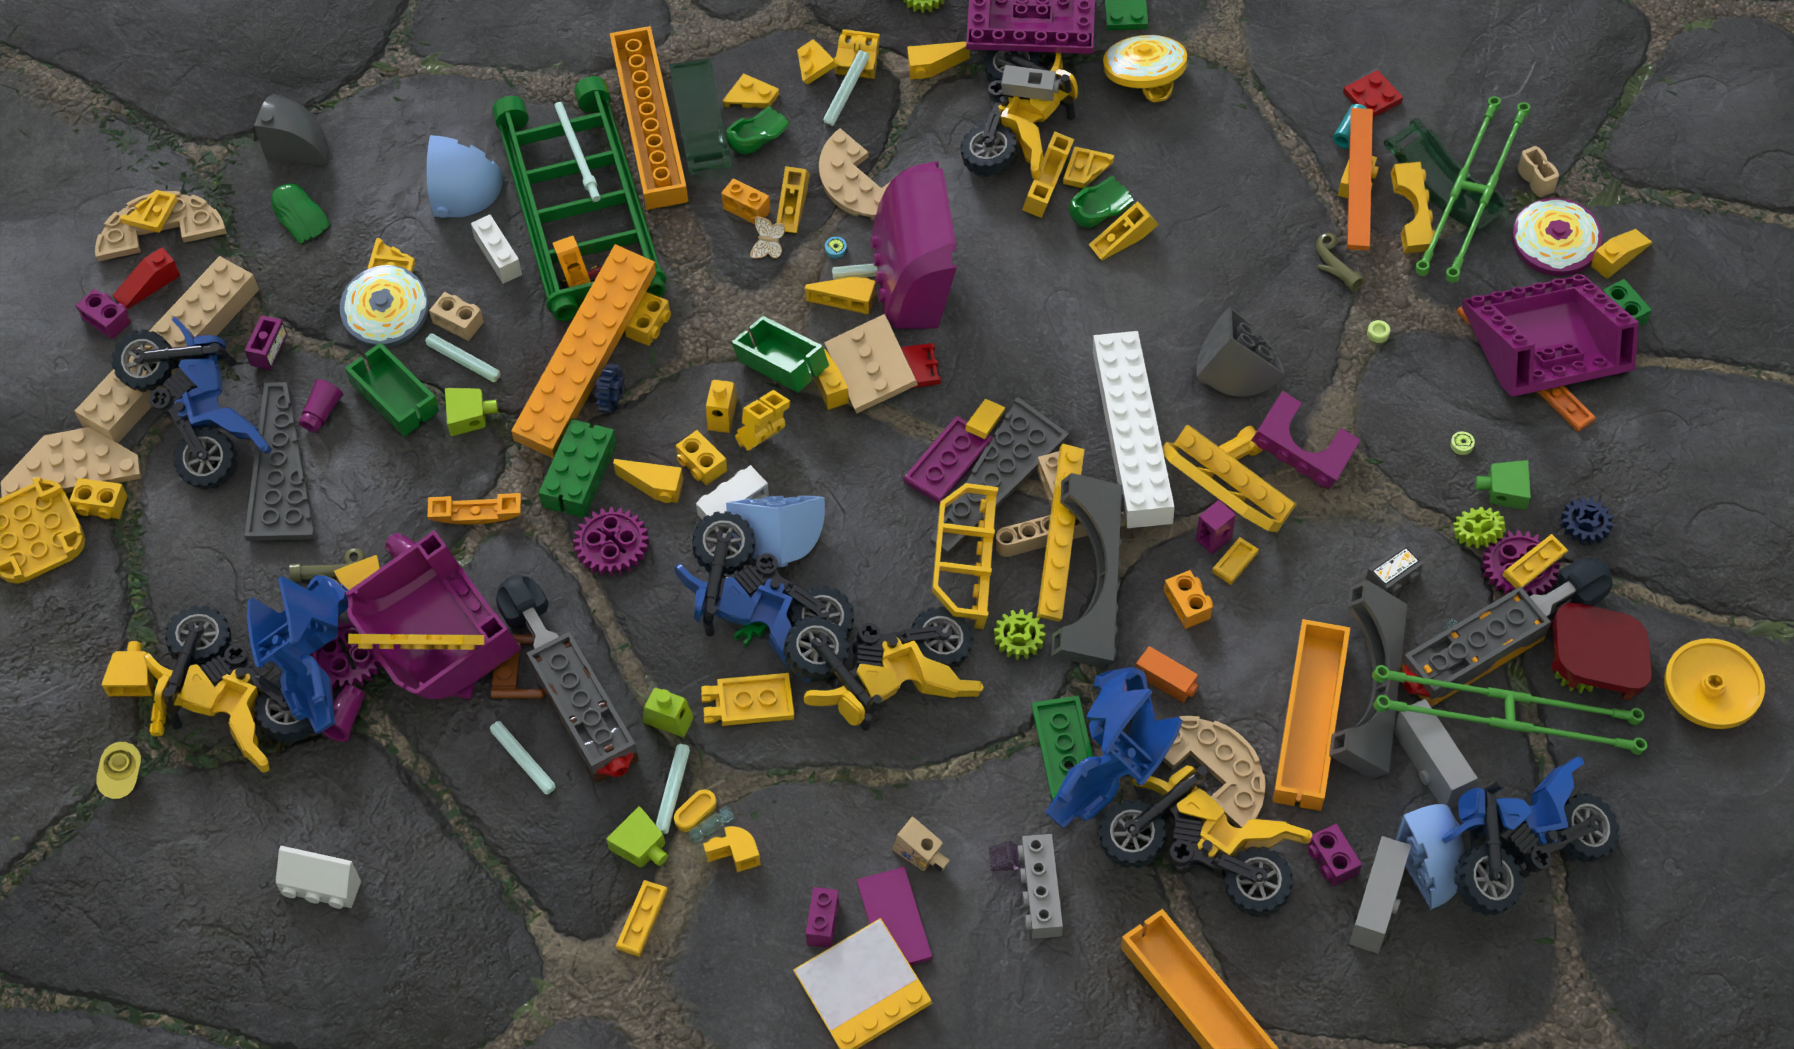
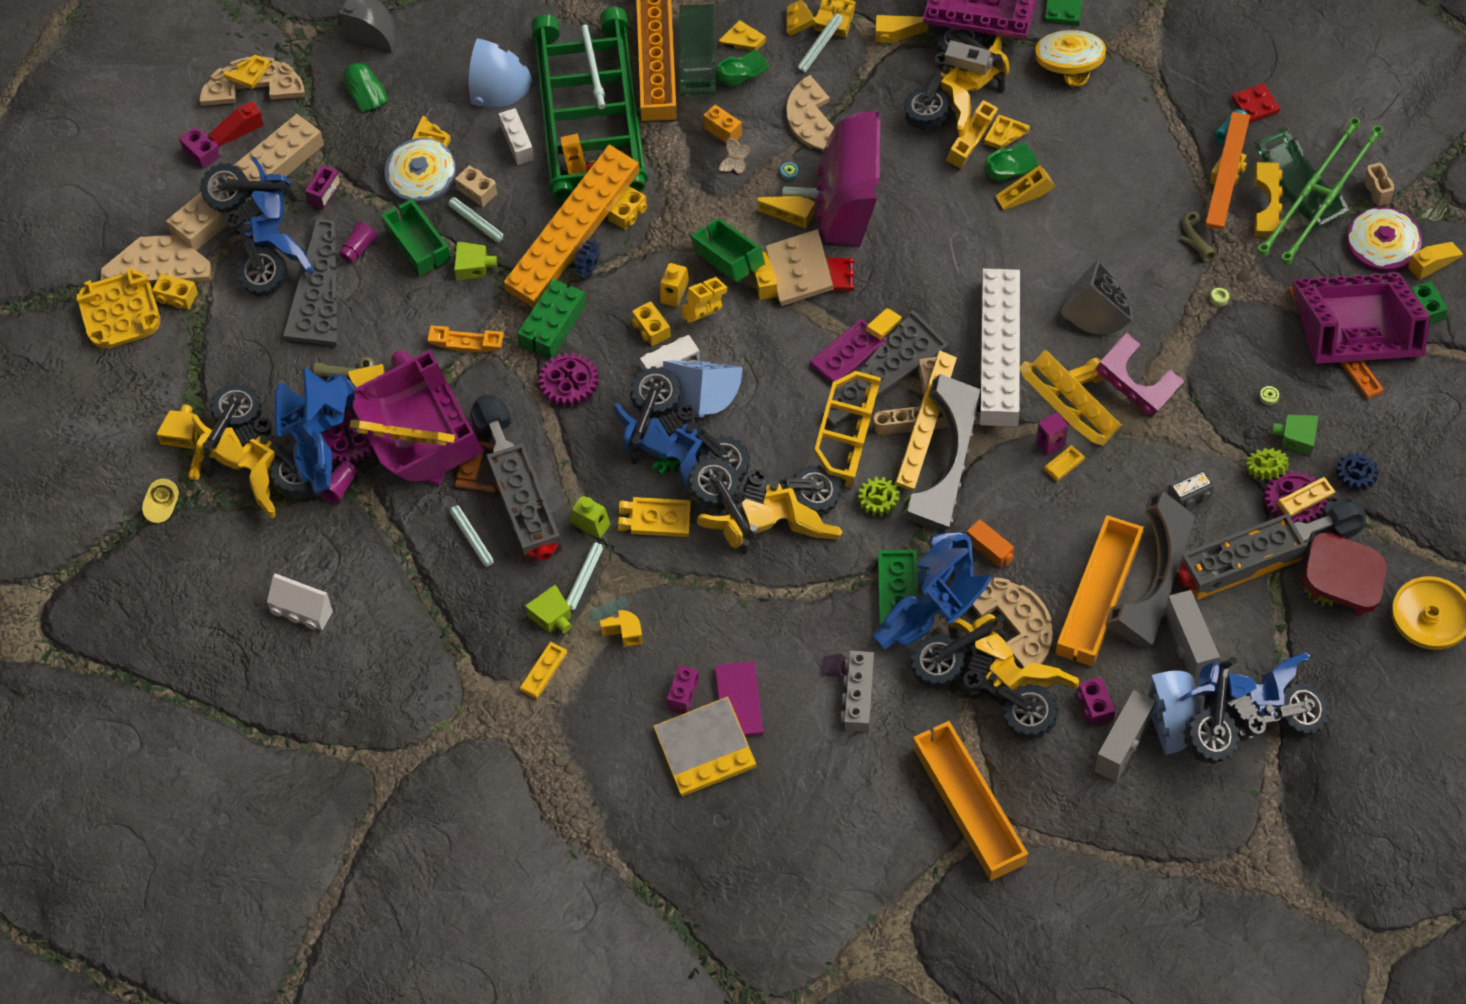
camera: 10 degrees right, 0 degrees up
yellow slope [613,459,683,503] -> none
yellow tile [674,790,717,832] -> none
yellow slope [776,166,810,234] -> none
tan torso [892,816,950,872] -> none
light orange brick [1164,570,1213,629] -> none
bright green bar [1372,665,1647,755] -> none

